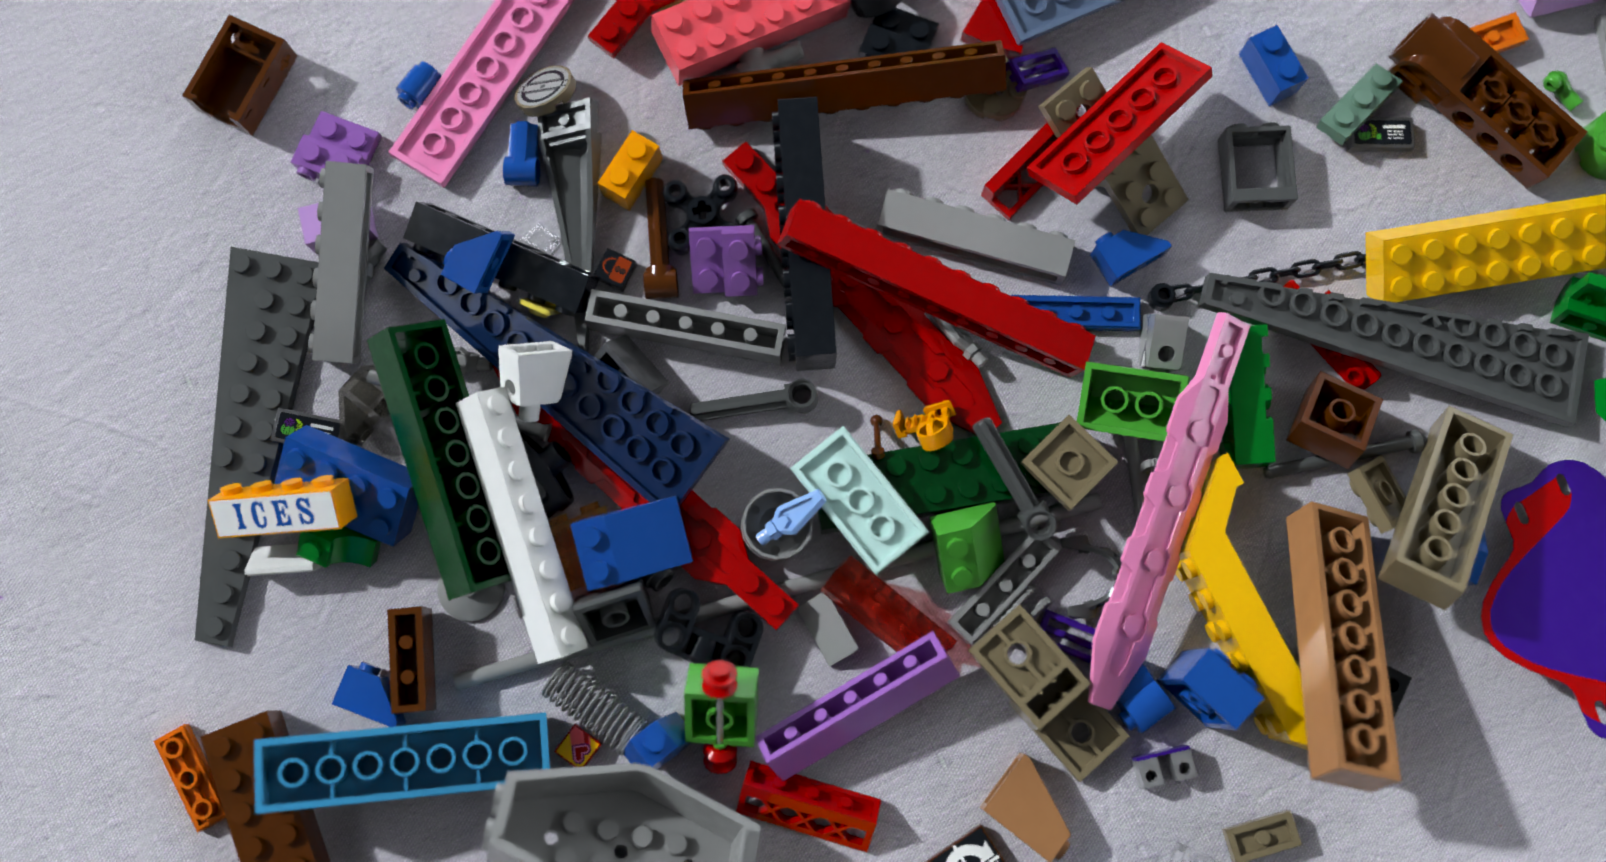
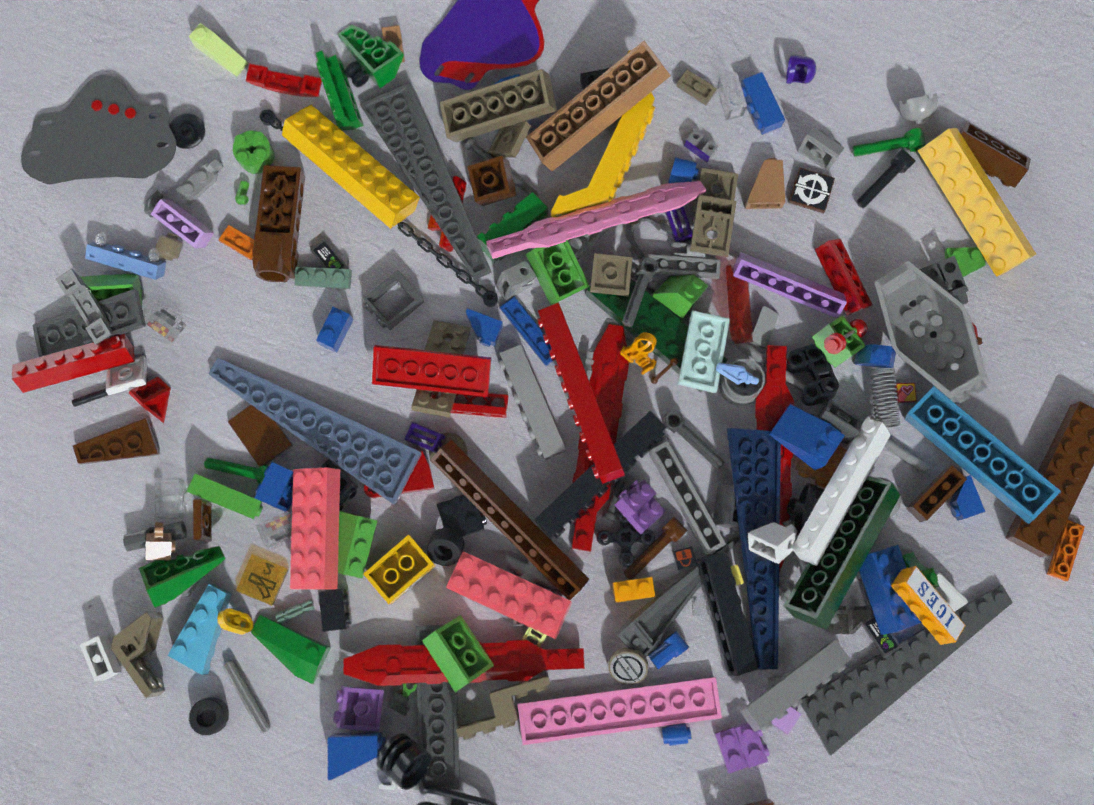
camera: 130 degrees left, 0 degrees up
blue slope [441,231,515,294] -> none
blue brick [1156,648,1264,730] -> none

